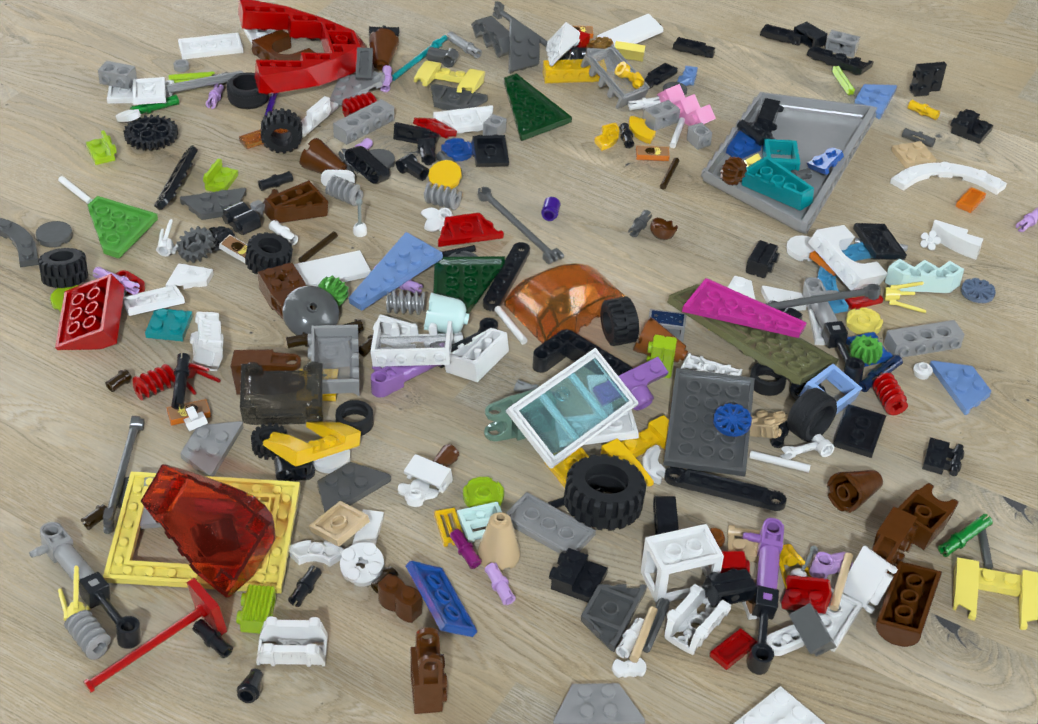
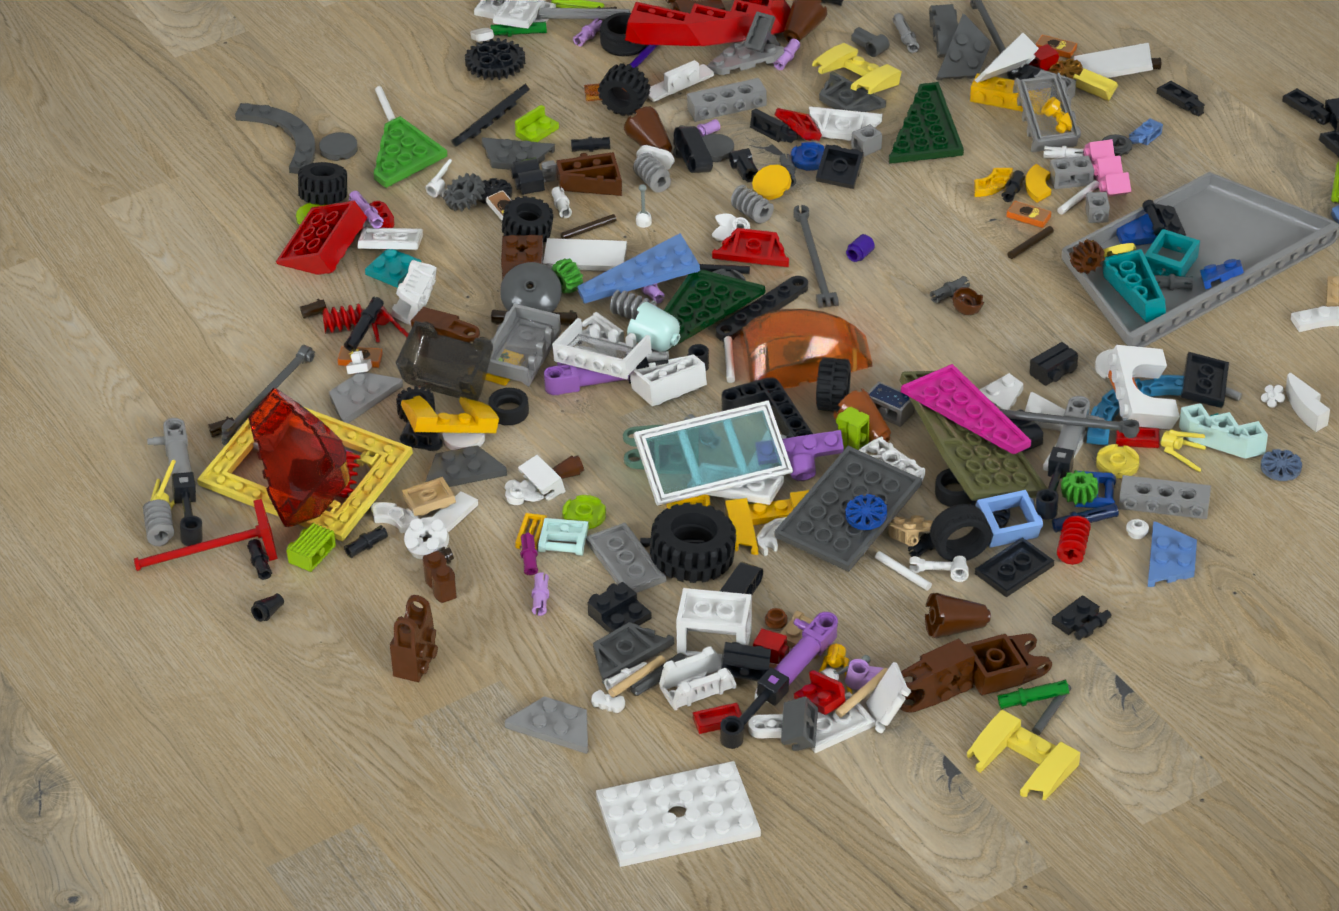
camera: 30 degrees right, 0 degrees up
lime bracket [86,130,117,165] -> none
white wing [166,263,214,289] -> none
white piece [256,616,328,667] -> none
red piece [342,92,377,117] -> none
teal bar [391,35,448,81] -> none
blue tile [406,561,477,637] -> none
black piece [417,137,436,165] -> none
tan cone [477,512,520,572] -> none
black hinge [644,63,678,89] -> none
black plate [664,466,787,511] -> none
black brick [757,98,784,133] -> none
reddish brown brick [876,561,942,647] -> none

